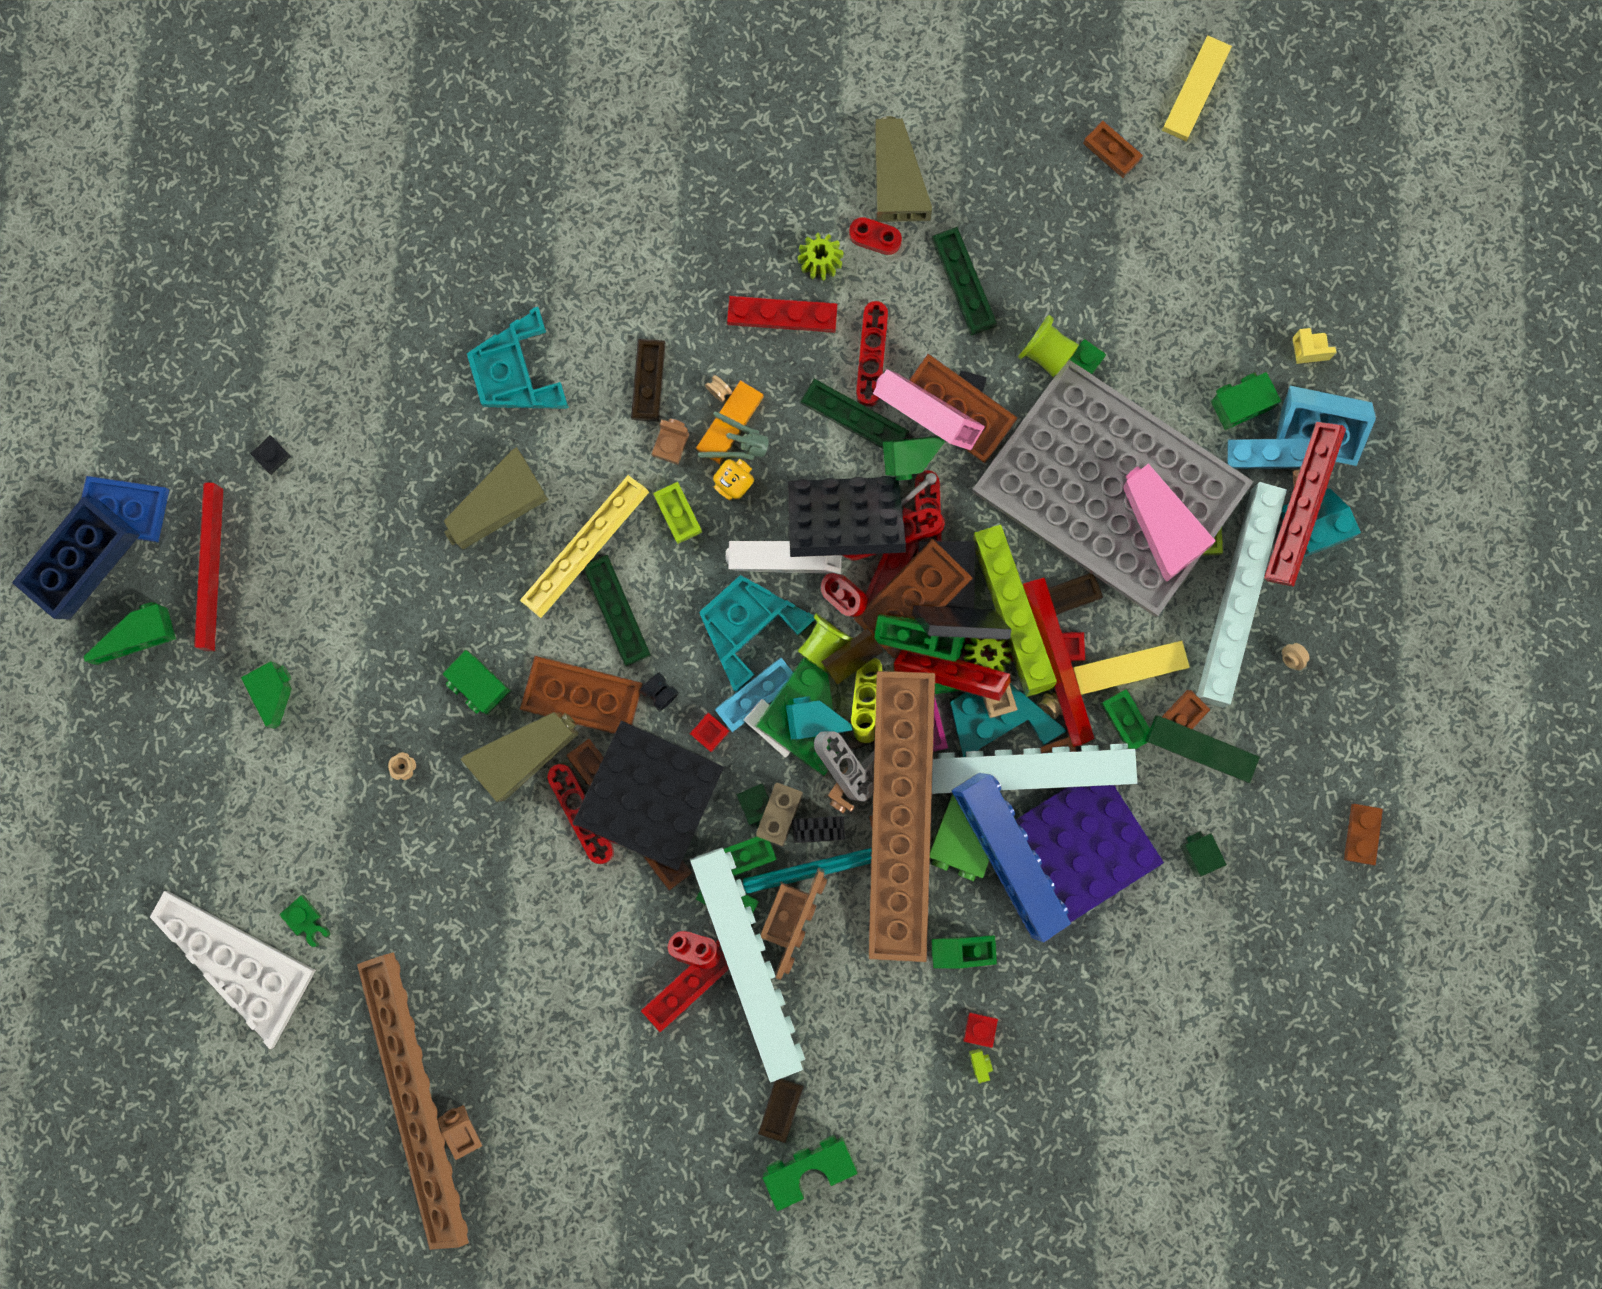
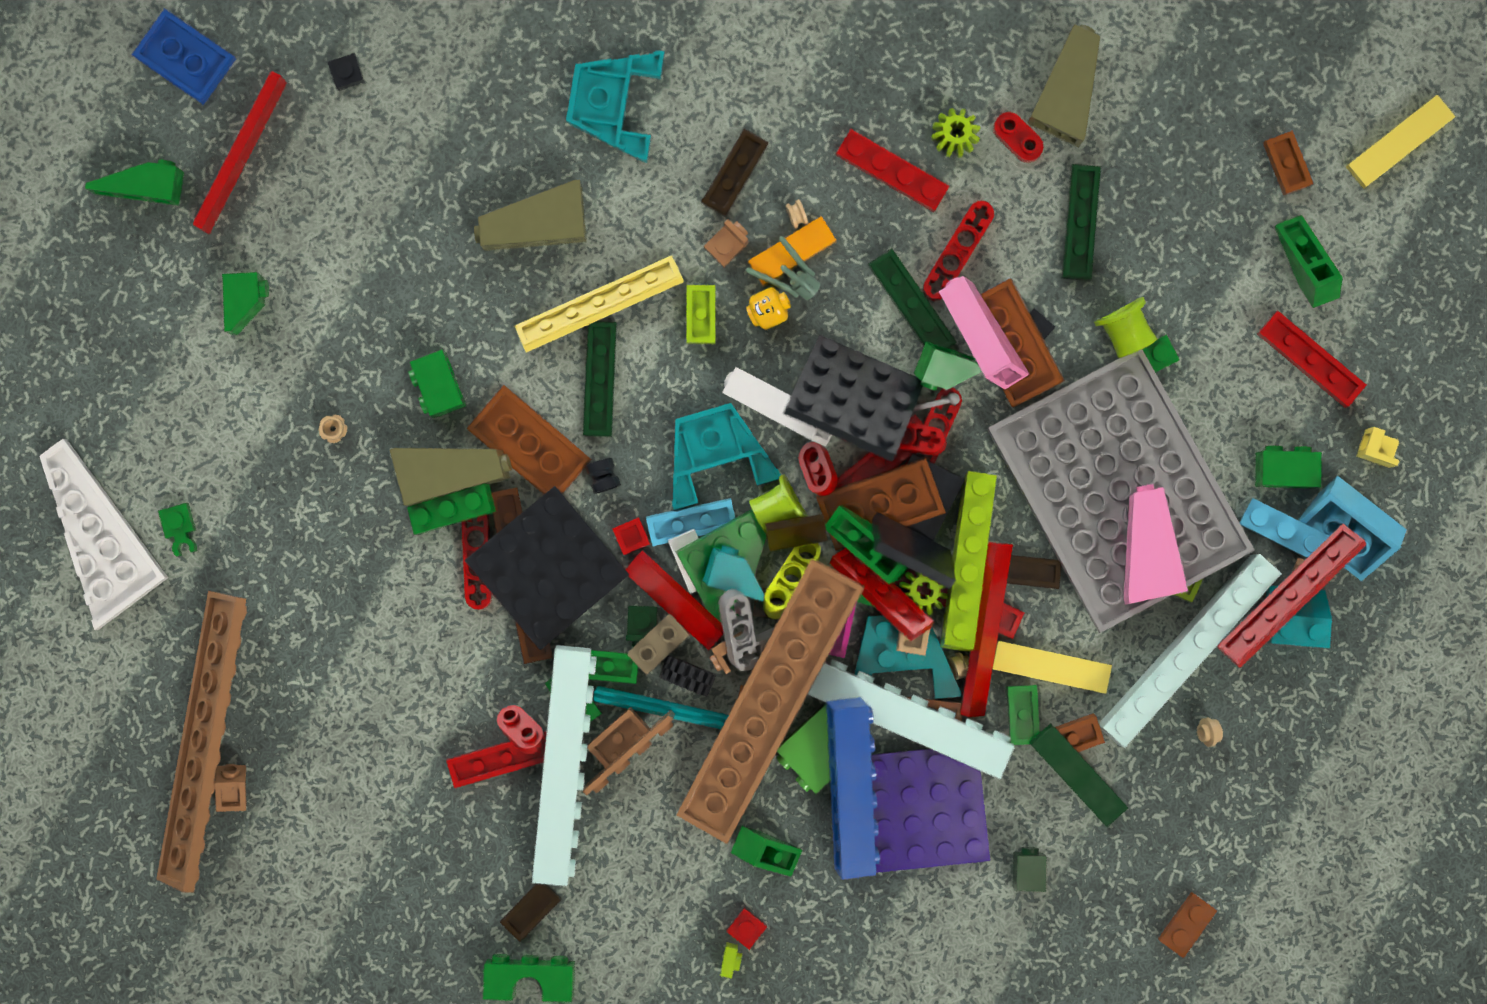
camera: 20 degrees right, 5 degrees up
dark blue brick [12,497,140,619] -> none
none -> green plate [407,483,496,535]
none -> red tile [626,550,724,651]
none -> red plate [1257,311,1367,408]
none -> green slope [1275,215,1343,308]

